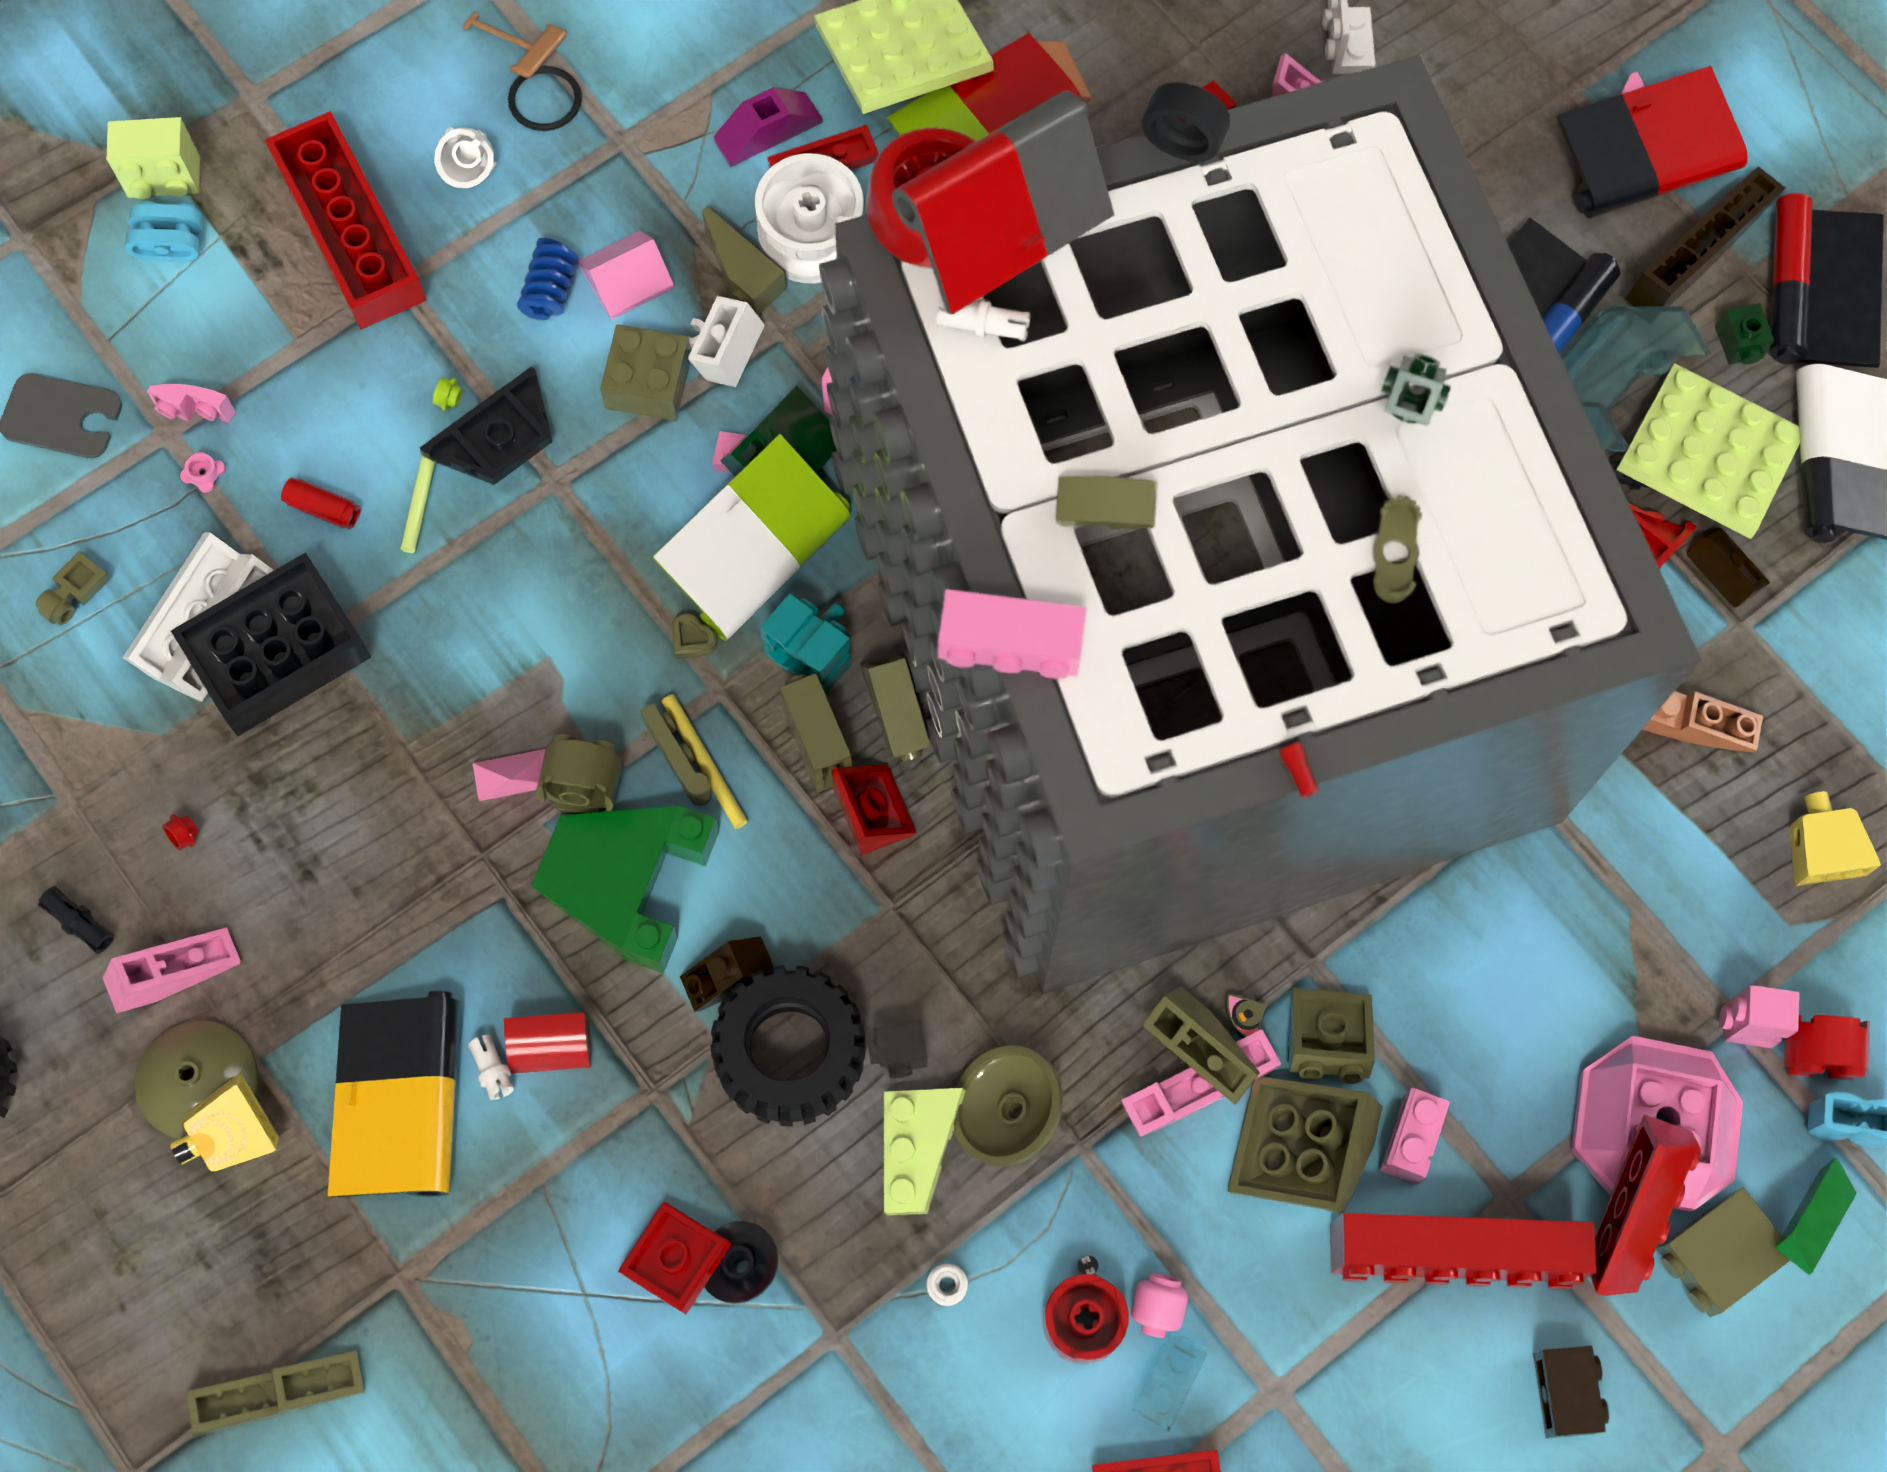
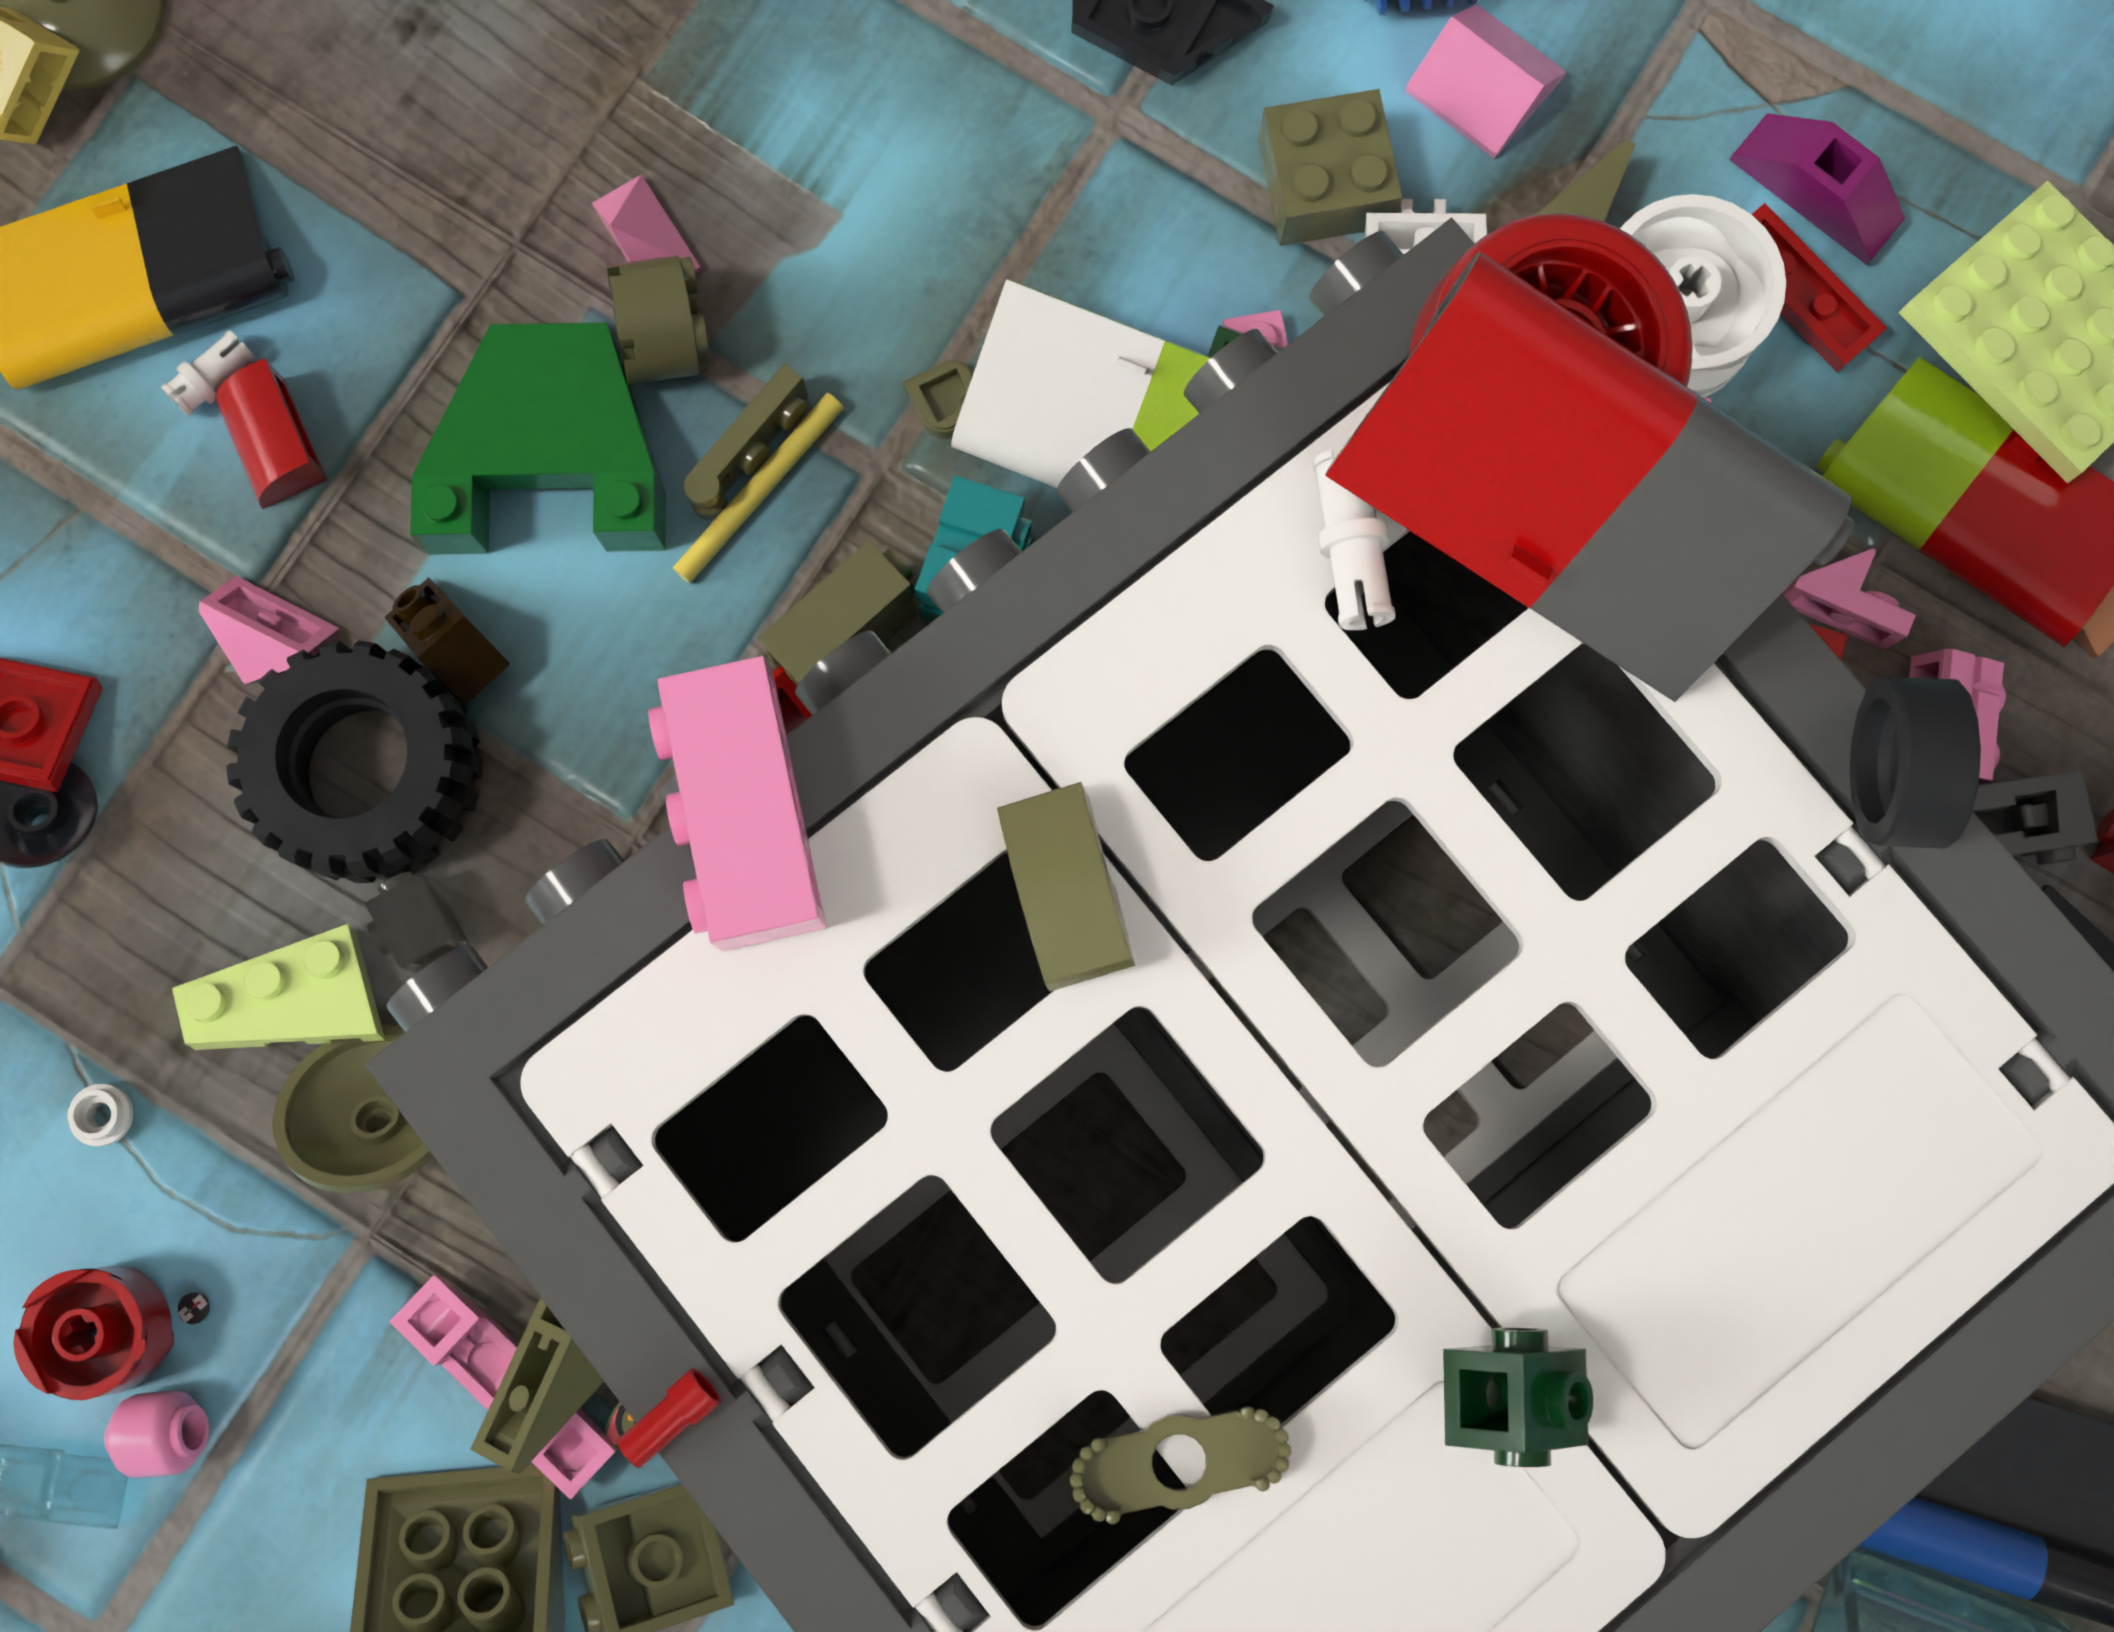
camera: 70 degrees right, 10 degrees up
none -> bright pink slope [199,576,339,684]

